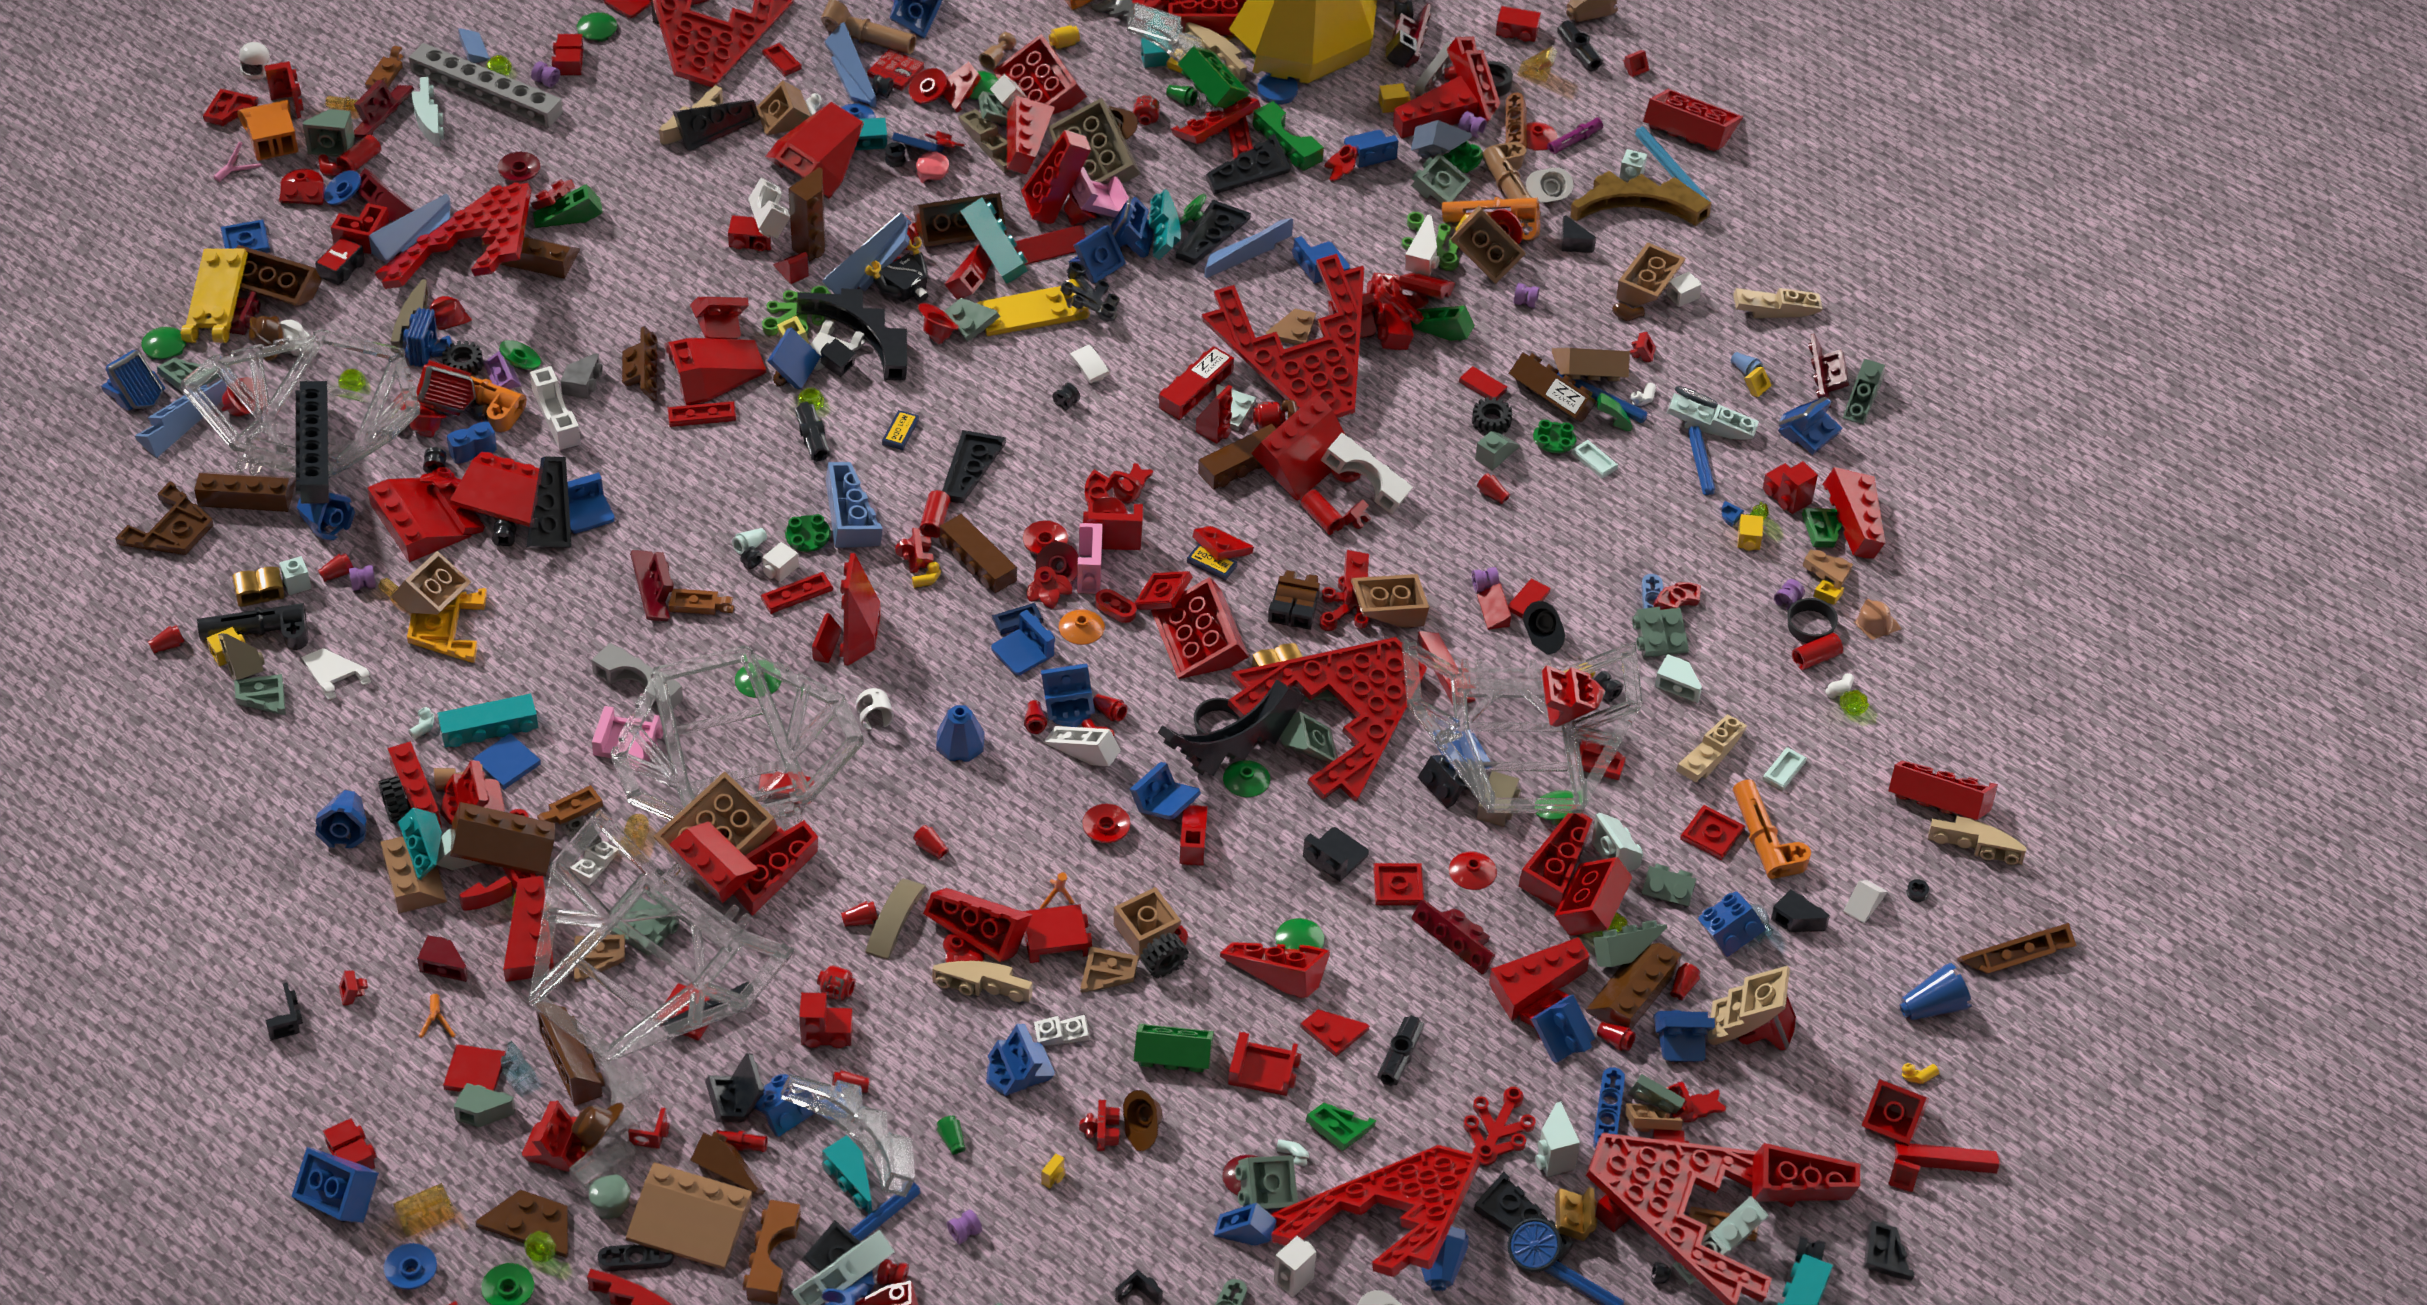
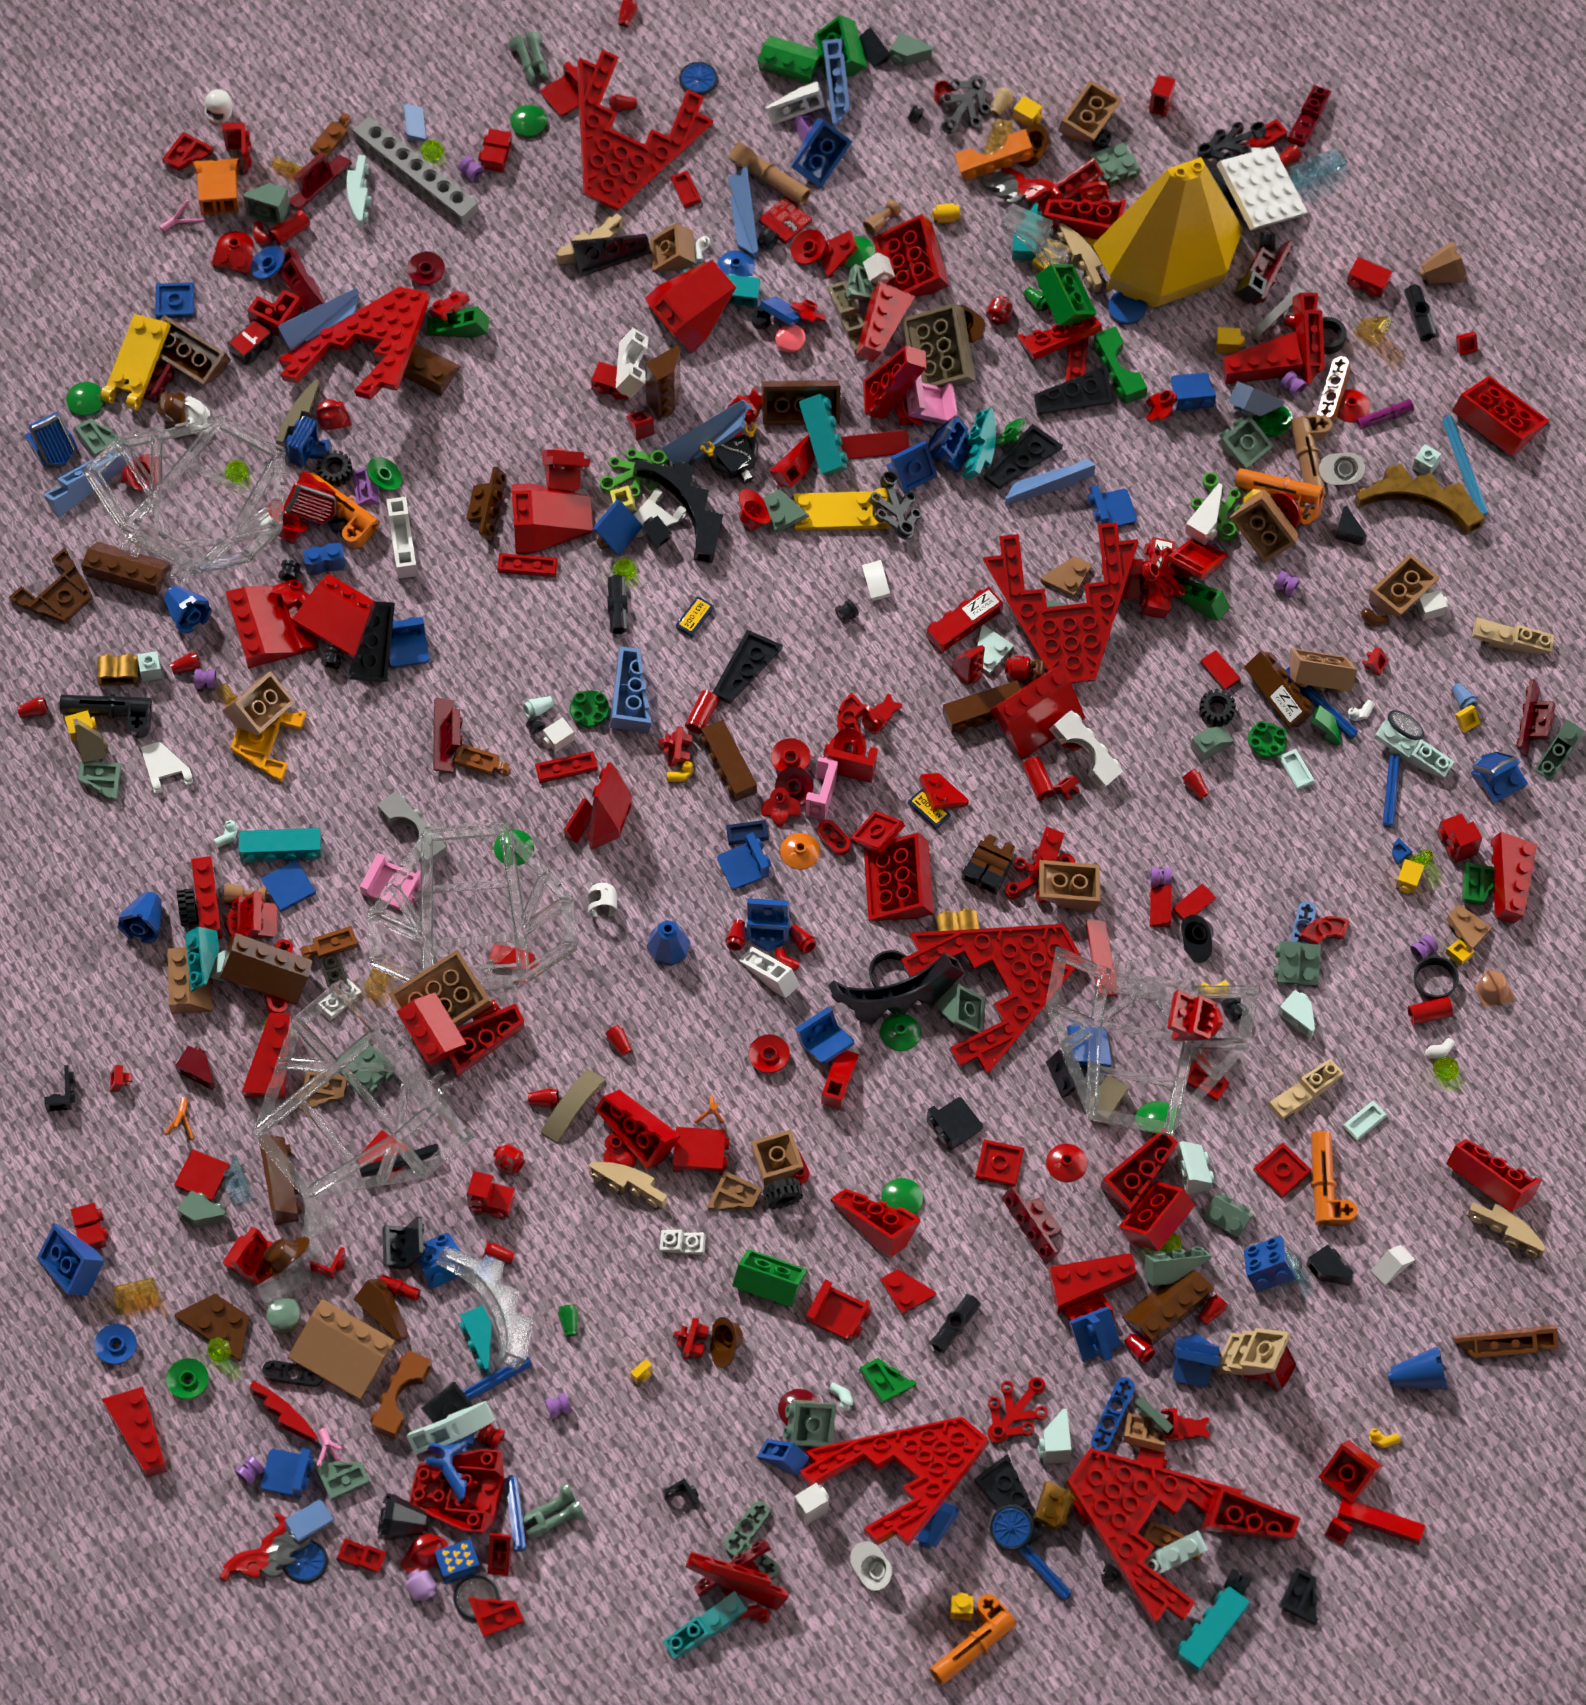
camera: 15 degrees right, 15 degrees up
black brick [295,381,329,504] -> none
red slope [459,876,513,911] -> none
flat silver slope [561,353,603,399] -> none
blue piece [986,1024,1055,1096] -> none
black bush [1906,879,1929,902] -> none

